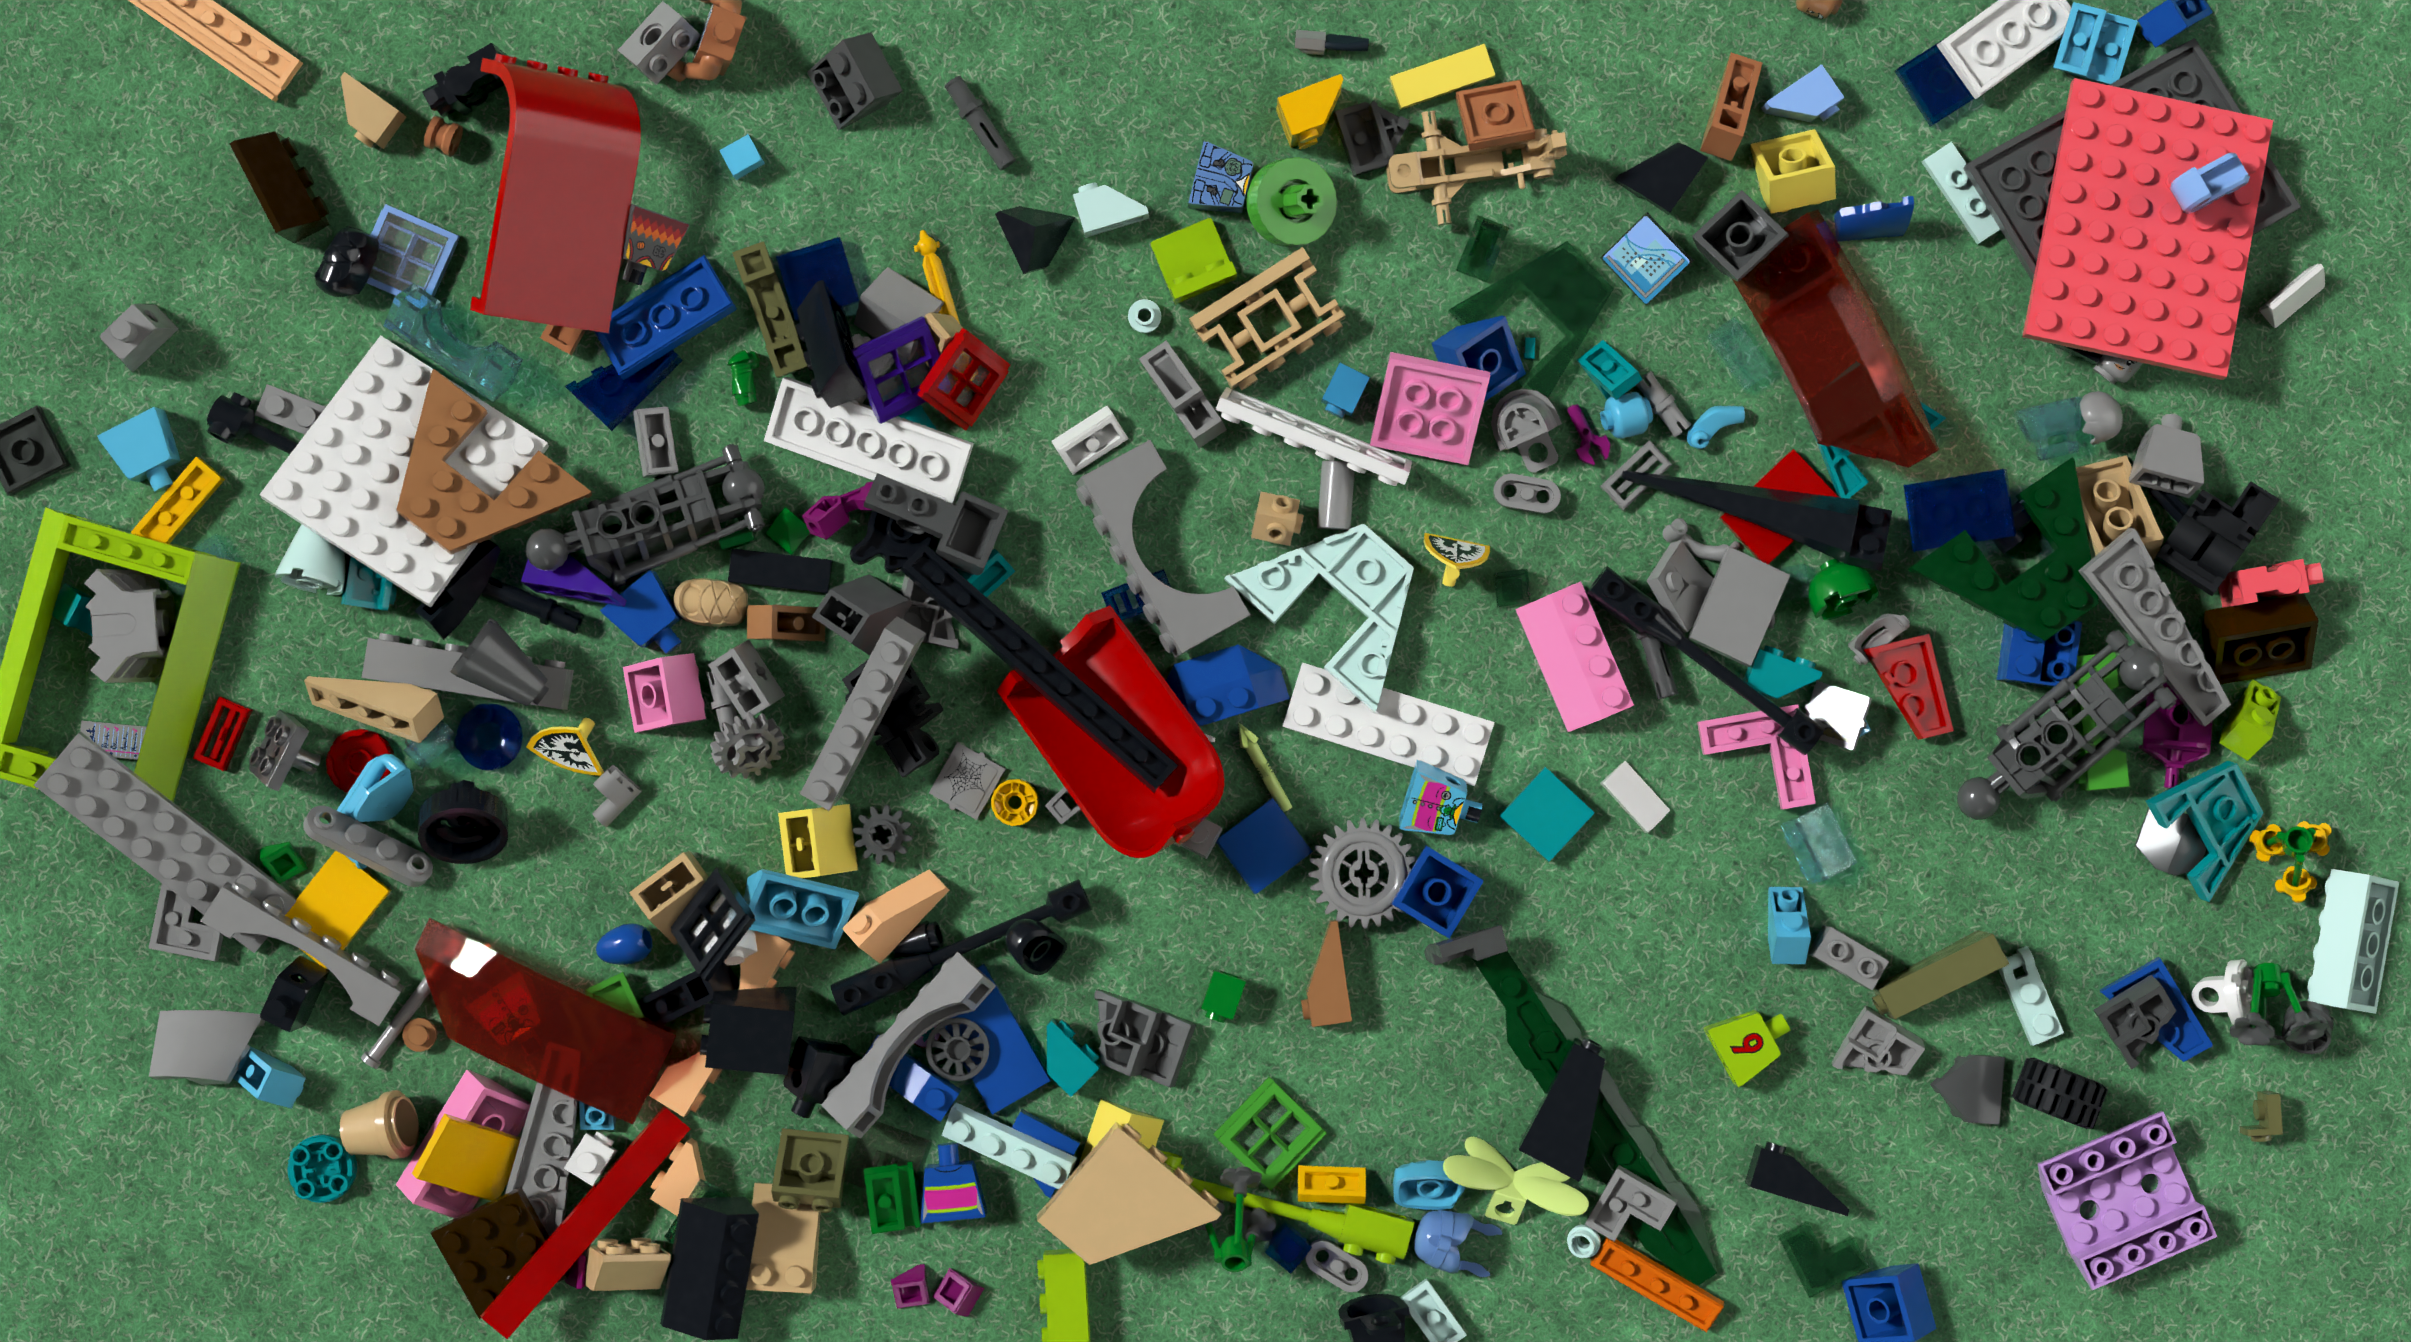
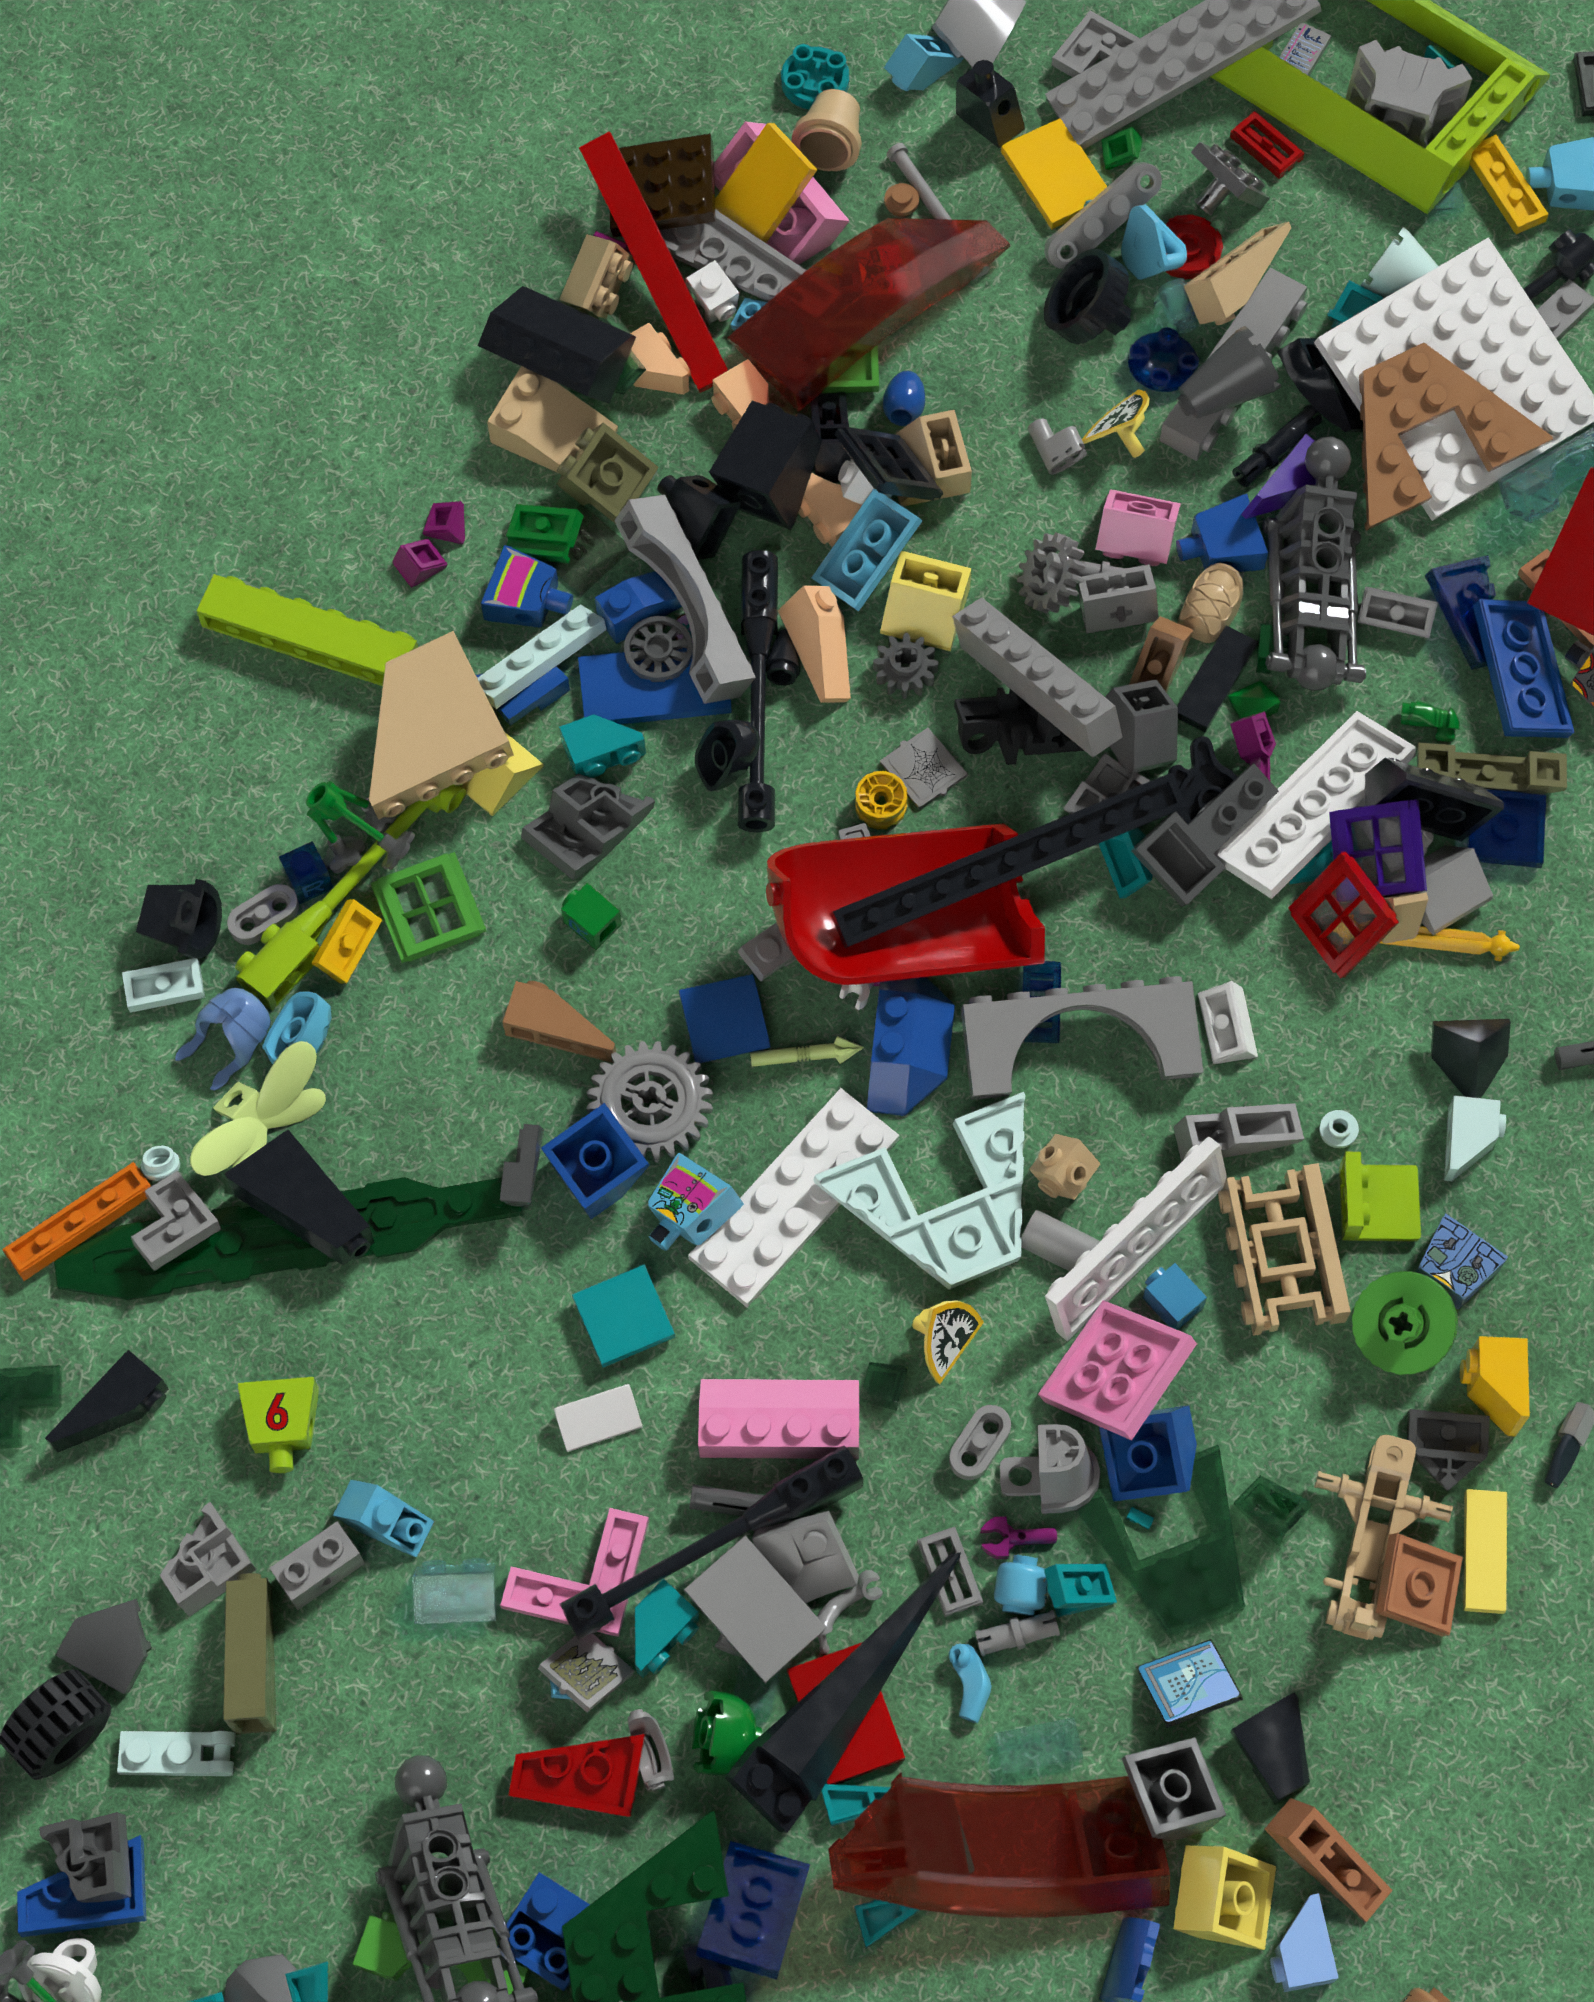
camera: 115 degrees right, 20 degrees down
light grey arch [200,882,404,1026] -> none

